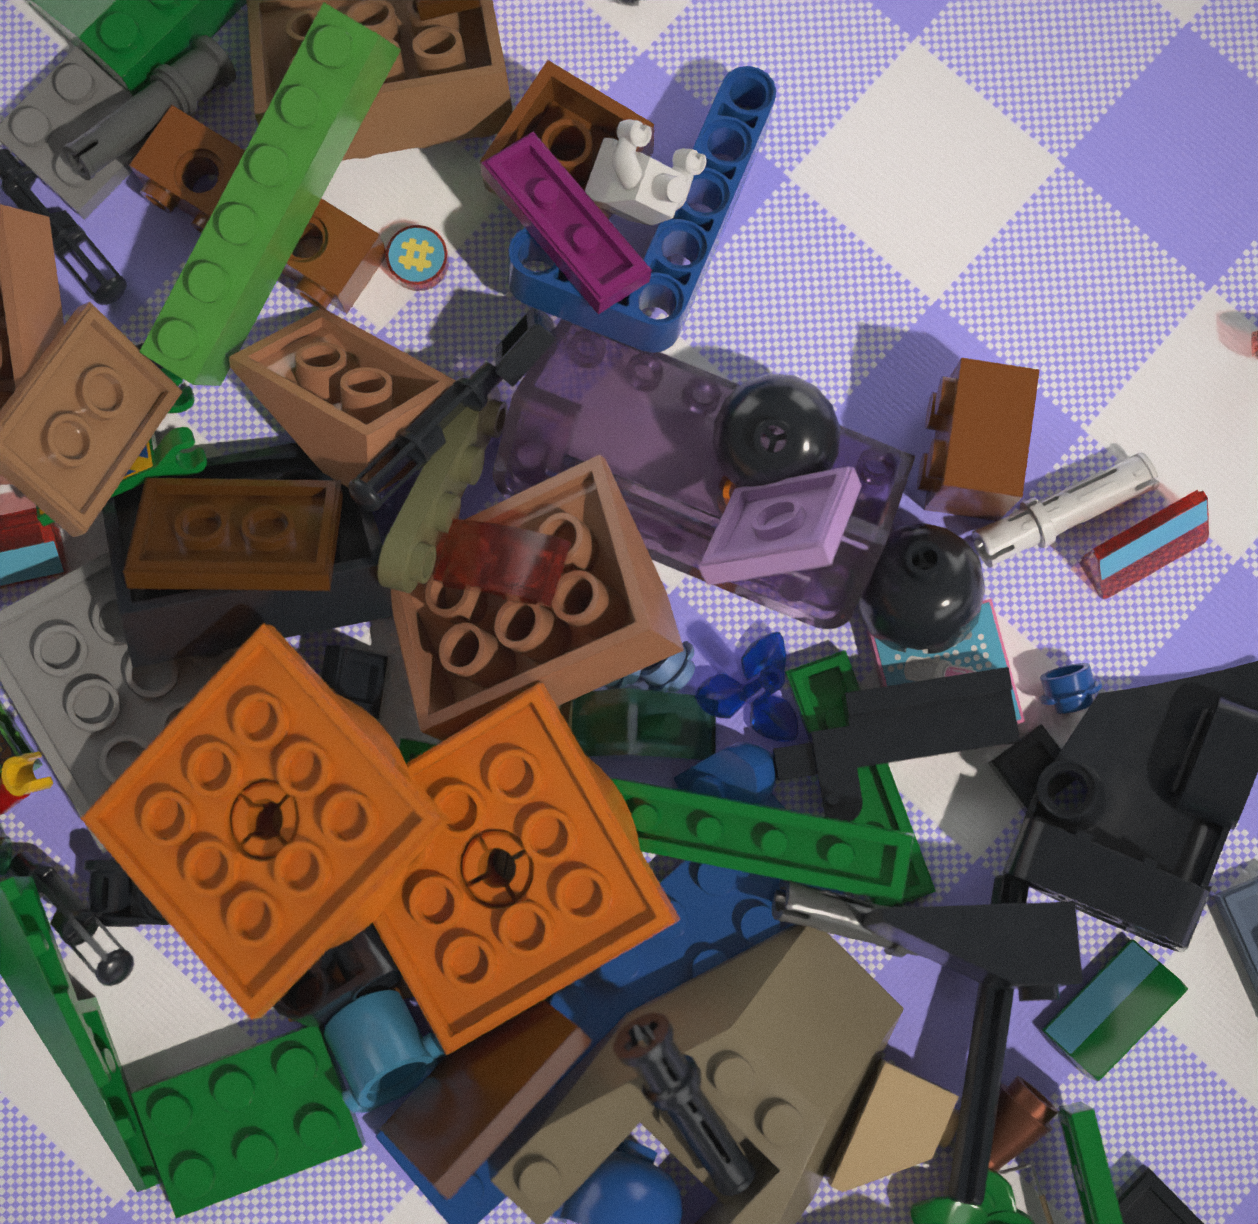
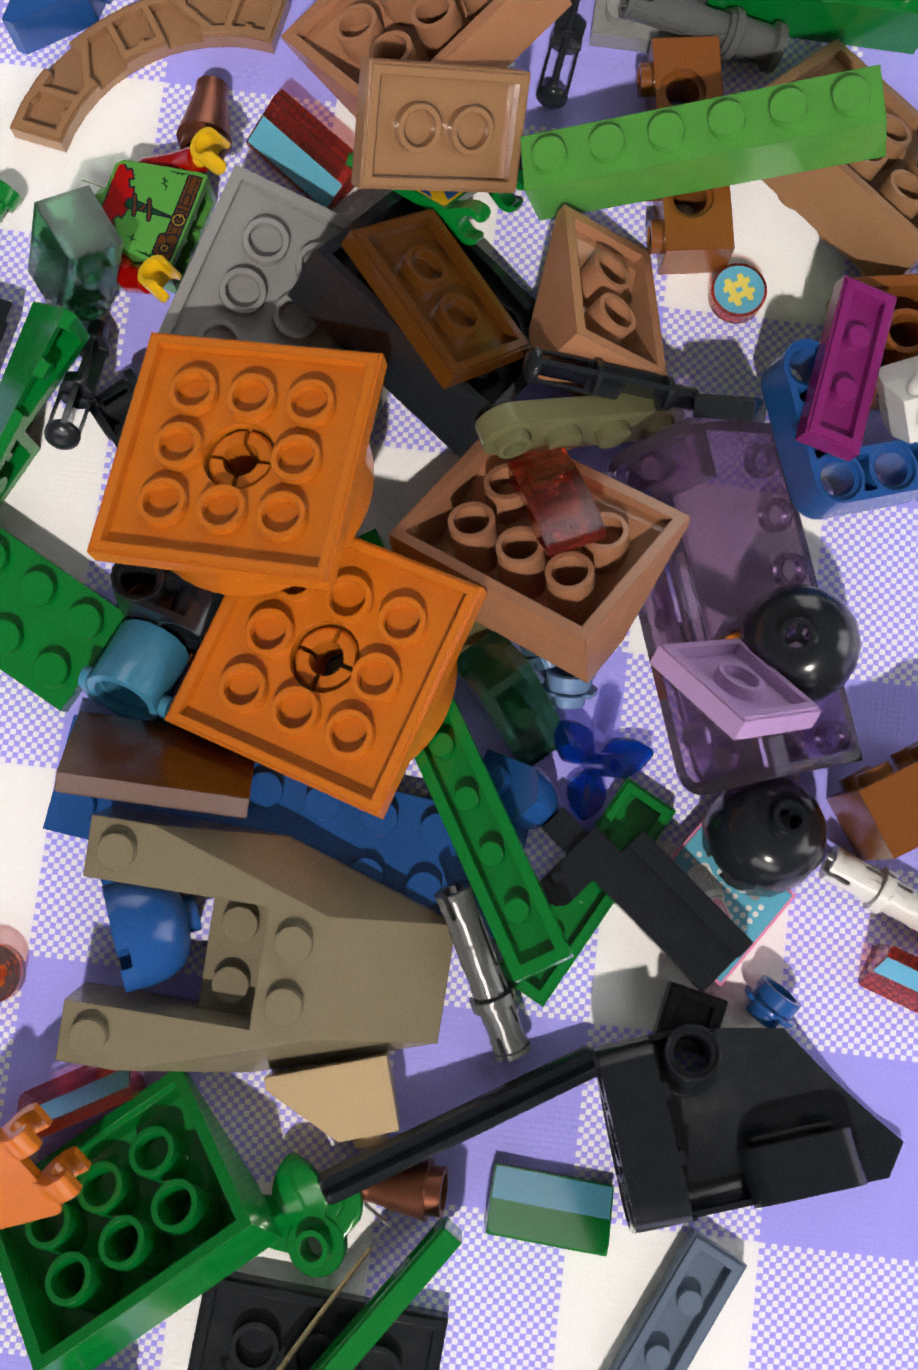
camera: 50 degrees right, 0 degrees up
black tile [321,645,388,719] -> none
black pin [614,1013,755,1196] -> none
black slope [861,901,1083,1002] -> none

